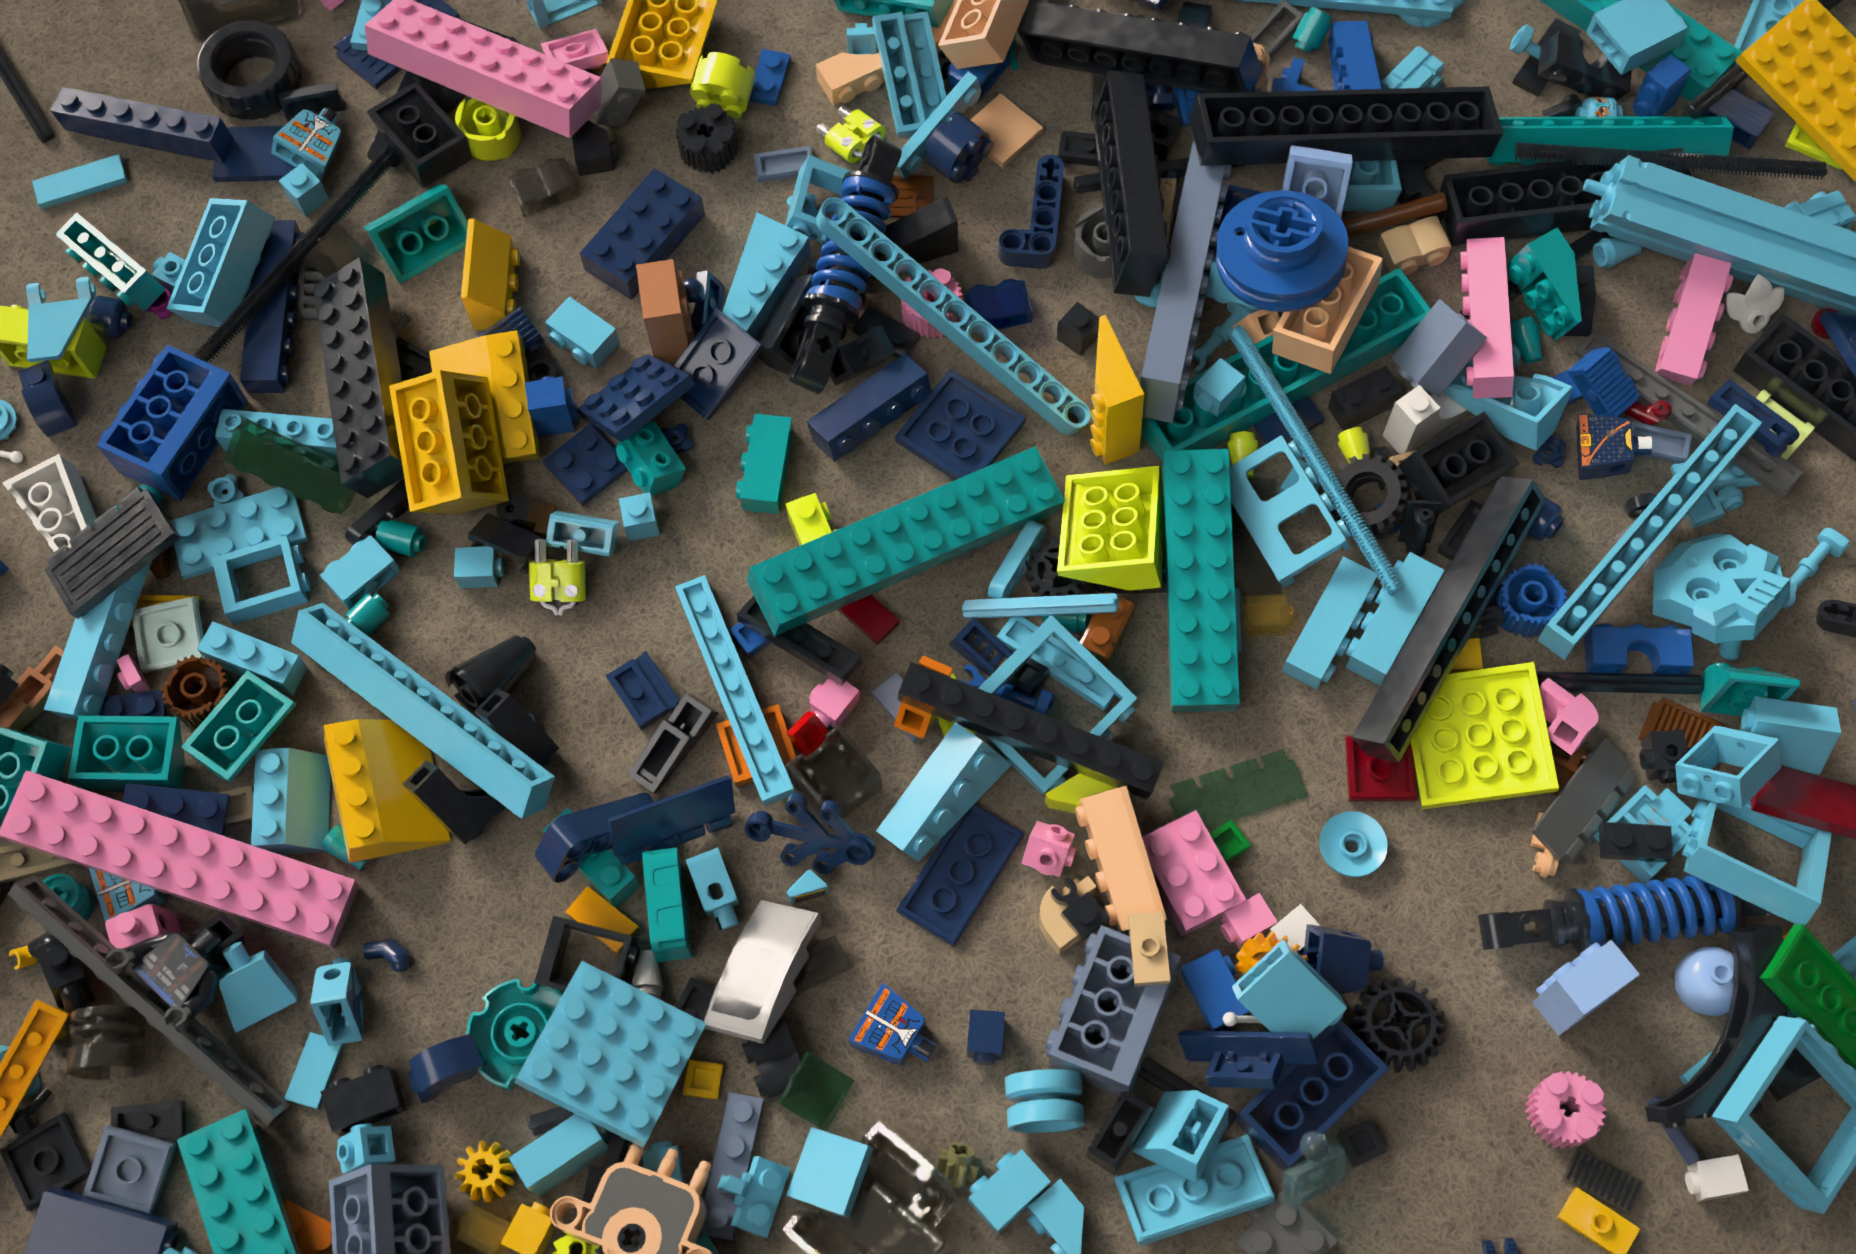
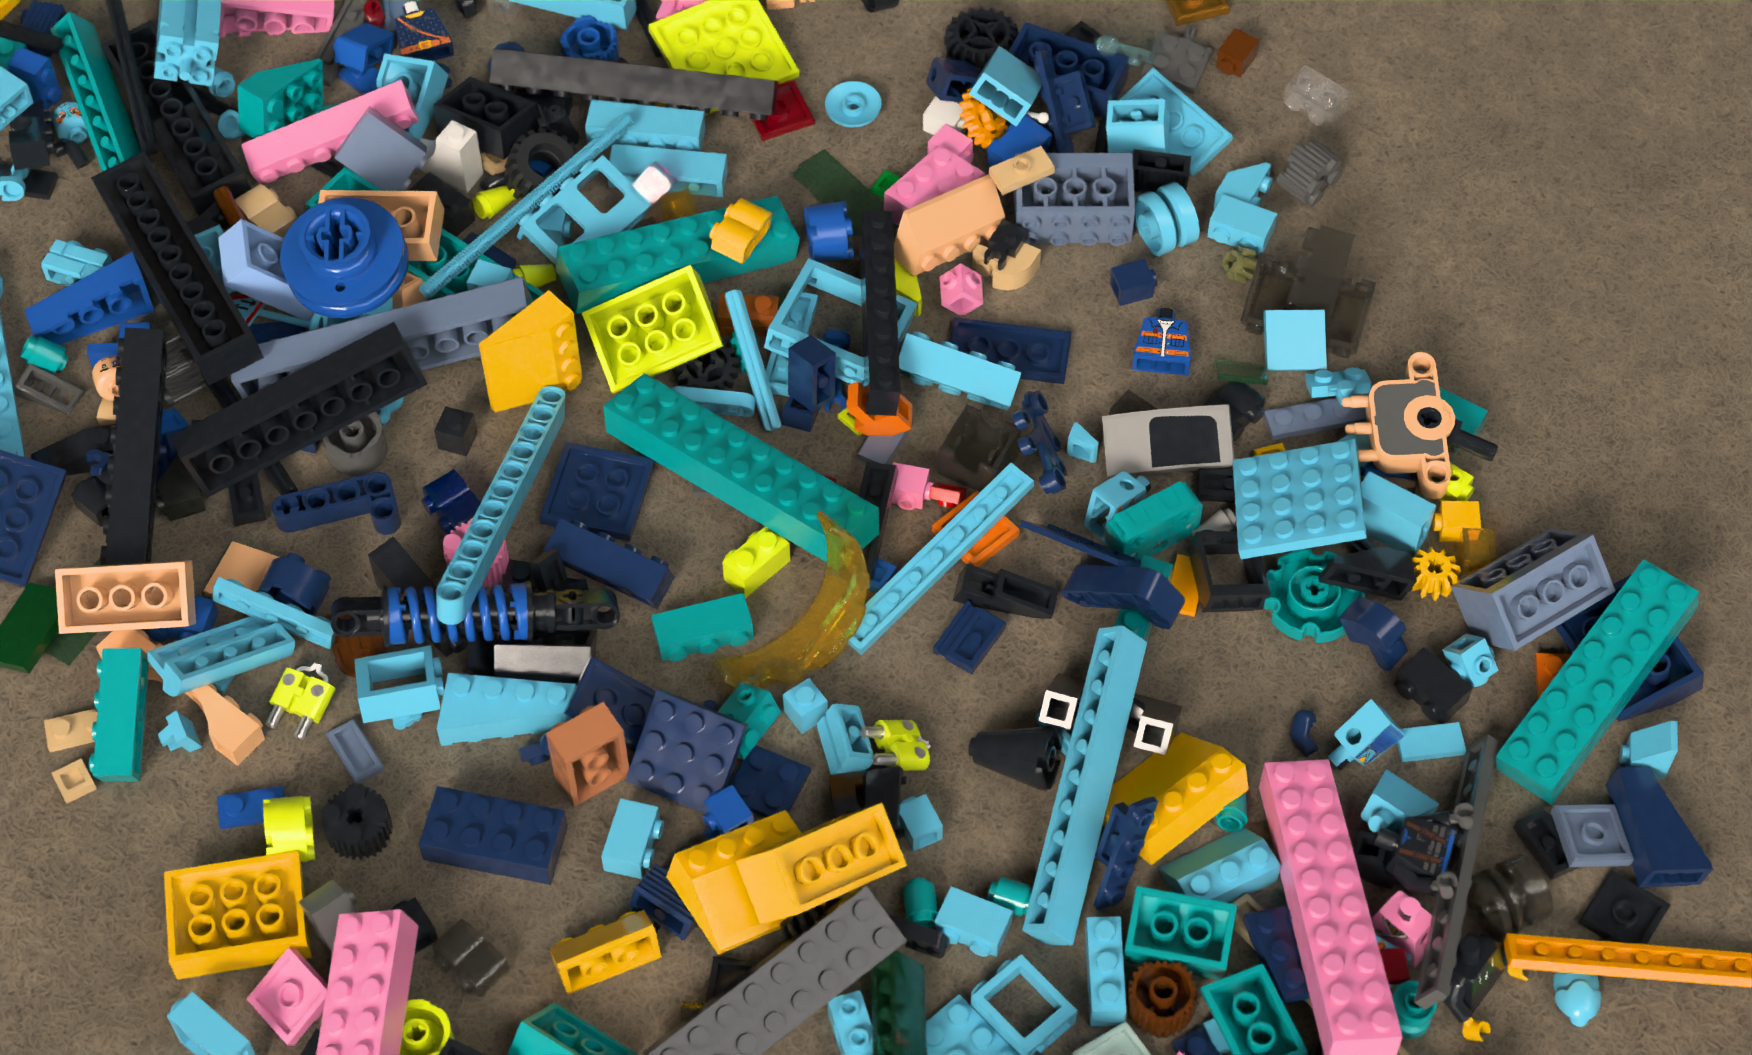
camera: 115 degrees left, 10 degrees down
none -> brick [632,161,677,205]
none -> yellow brick [710,198,773,264]
none -> clear yellow windscreen [713,510,870,689]
none -> dark blue brick [788,335,836,412]
none -> blue brick [804,201,854,263]
none -> dark blue bracket [1093,797,1158,910]
none -> black slope [1318,546,1417,601]
none -> dark red tile [1379,947,1410,985]

